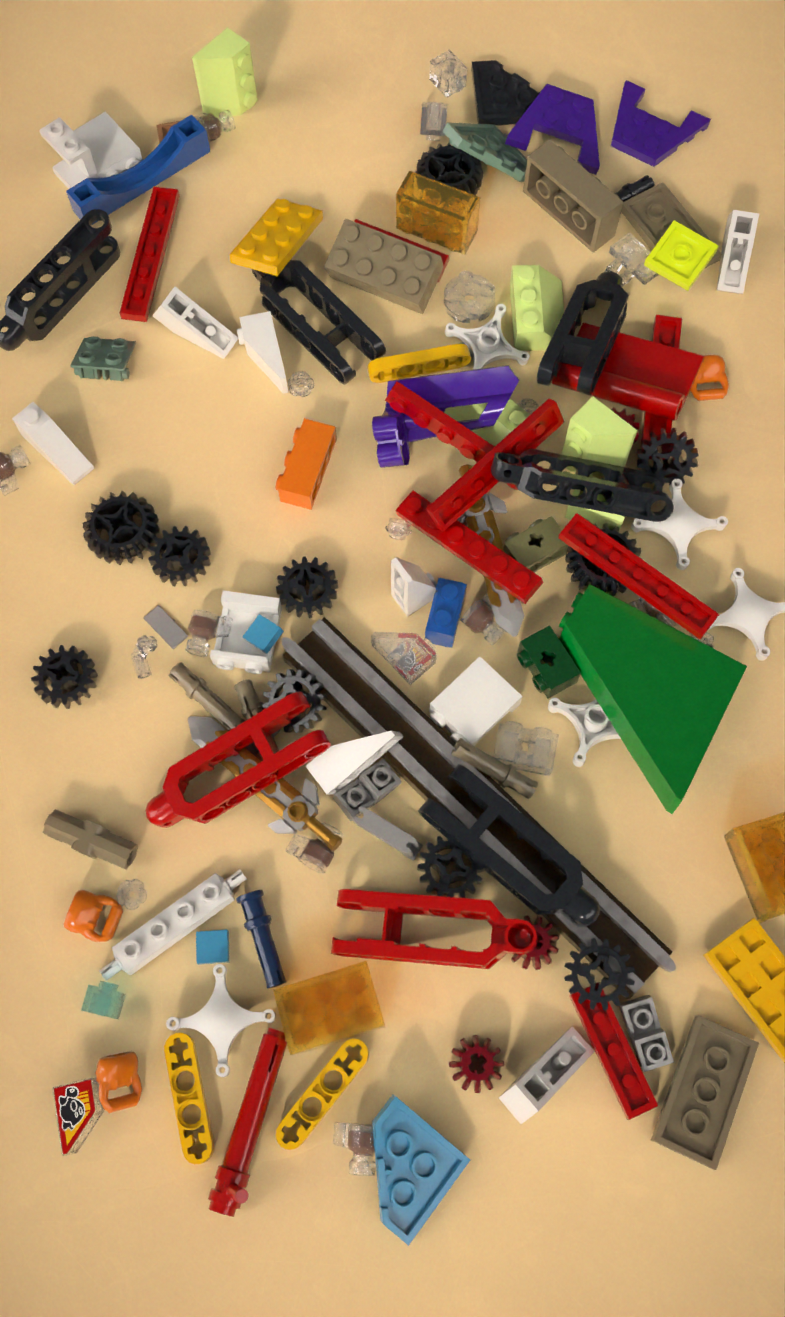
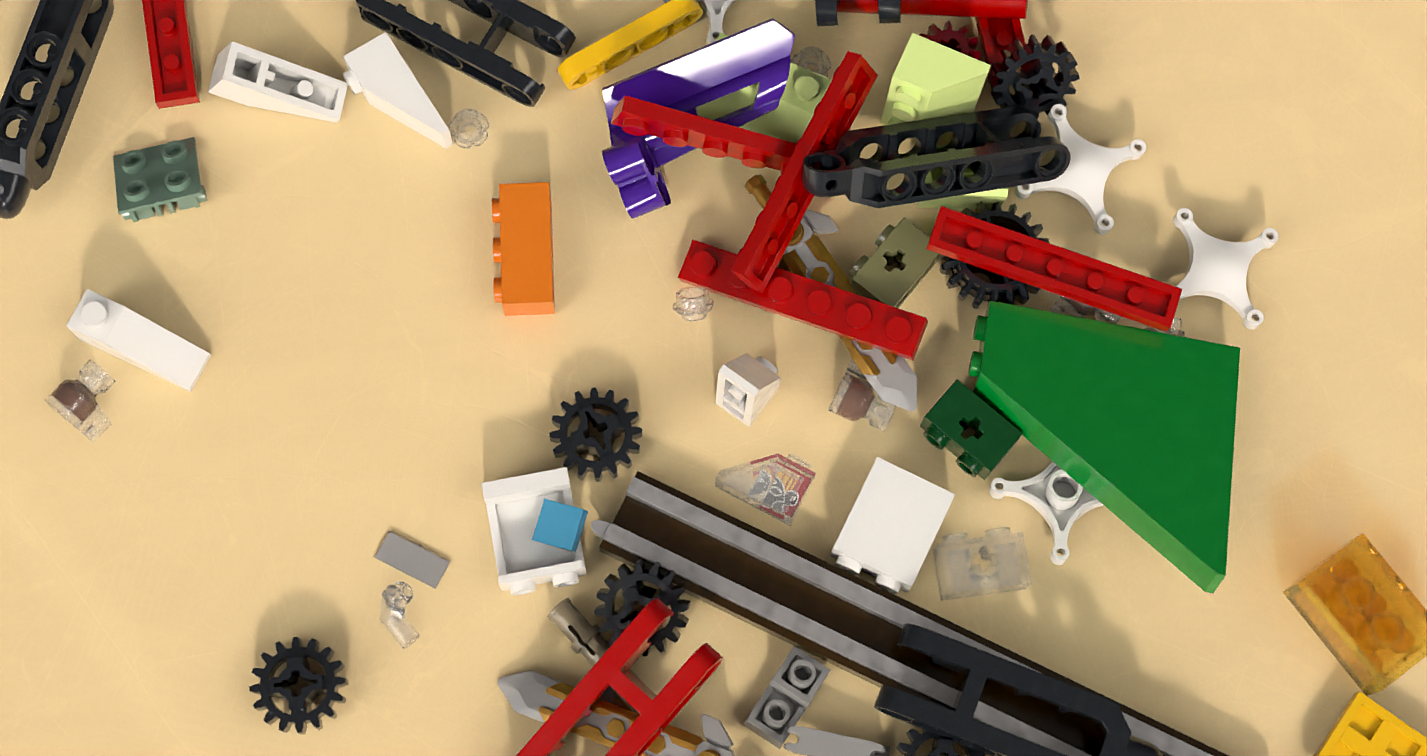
camera: 25 degrees left, 5 degrees up
black gear [83,491,160,566] -> none
black gear [148,526,211,587] -> none
dark tan pin [169,662,244,731] -> none
clear piece [185,610,233,657] -> none
white slope [306,731,403,794] -> none
blue brick [425,578,467,648] -> none
dark tan pin [451,738,538,799] -> none

